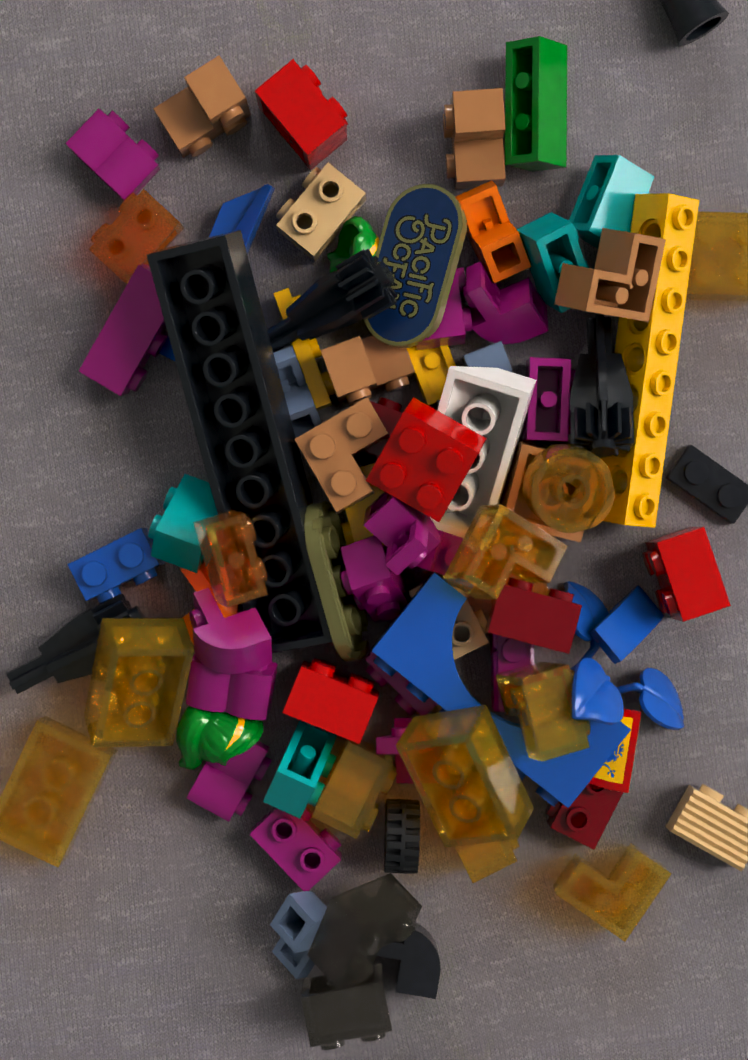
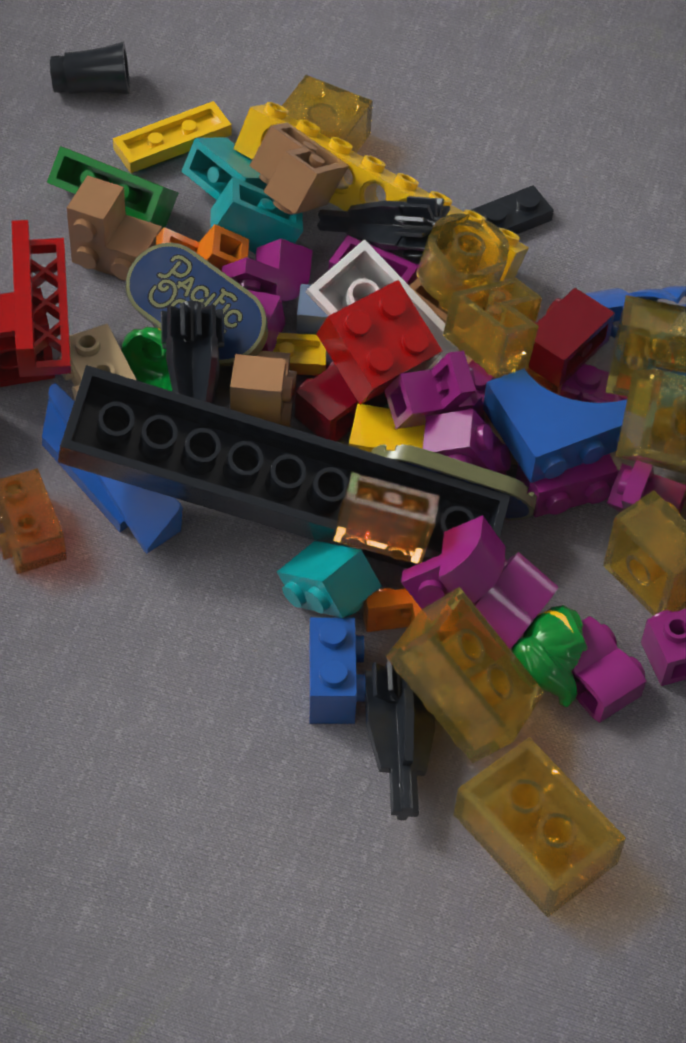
camera: 70 degrees left, 35 degrees down
magenta brick [79,264,168,396] -> none
teal brick [263,720,338,819] -> none
red brick [282,658,378,744] -> none
medium nougat brick [295,397,390,513] -> none
red brick [642,527,731,622] -> none
none -> red fence [11,220,71,377]
none -> yellow plate [113,101,232,173]

